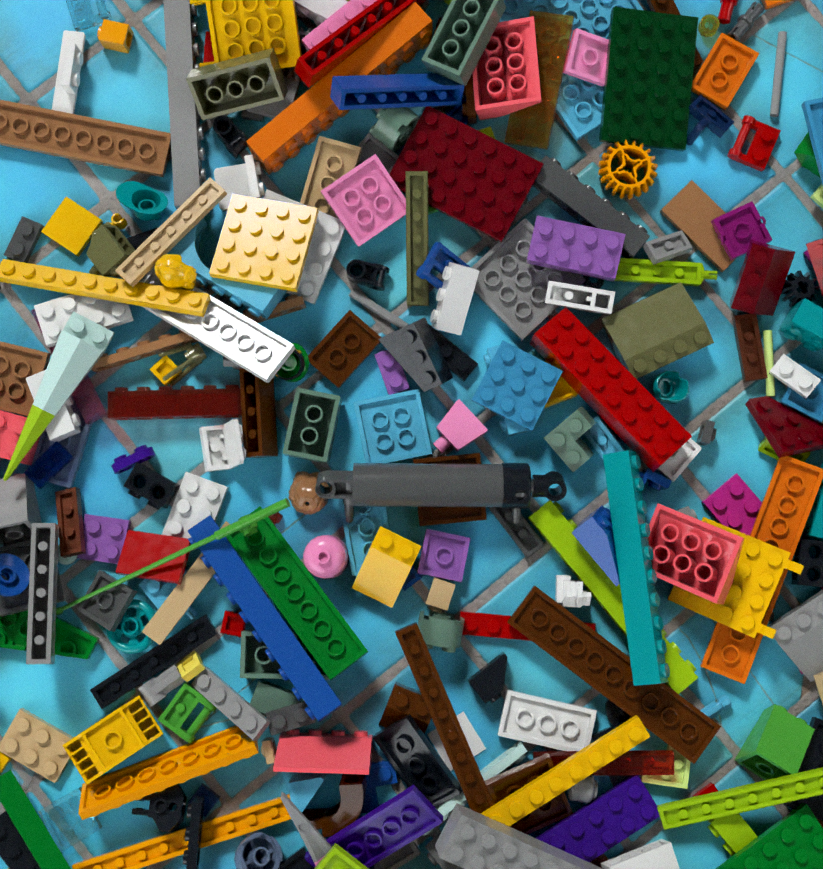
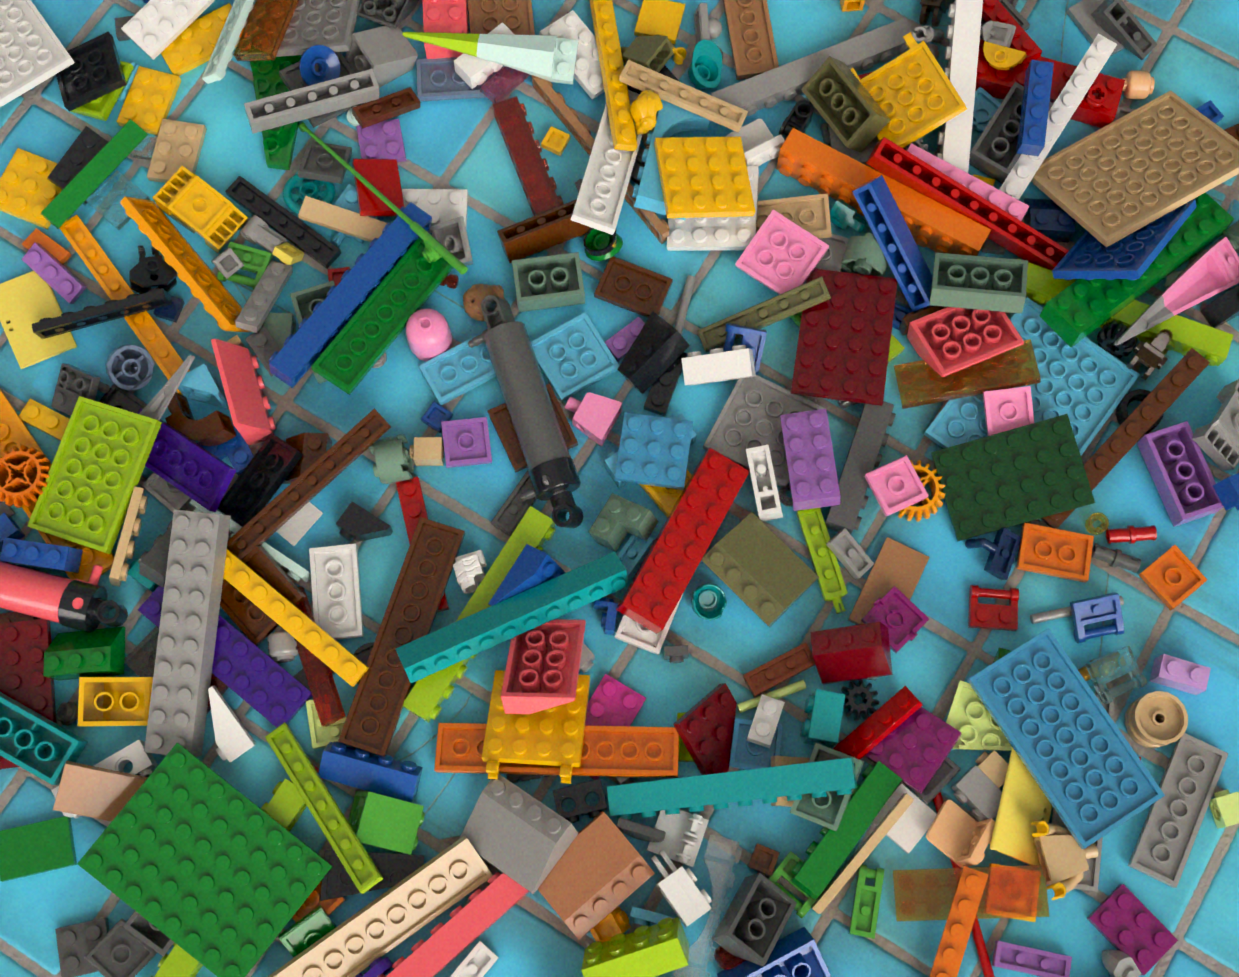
camera: 65 degrees right, 10 degrees down
clear blue plate [24,441,74,489] -> none
dark purple plate [111,445,156,474] -> none
black brick [124,463,180,510] -> none
olive plant [158,342,207,386] -> none
white bracket [199,419,246,472] -> none
black piece [346,259,390,291] -> none
yellow slope [352,526,422,608] -> none
medium azure axle [700,695,732,719] -> none
none -> light grey slope [211,247,244,279]
none -> blue brick [318,742,423,803]
none -> light grey slope [430,217,473,266]
none -> light grey tile [694,3,722,44]
none -> teal plate [830,199,868,233]
none -> bright pink plate [864,455,929,517]
none -> plate [1070,593,1124,643]

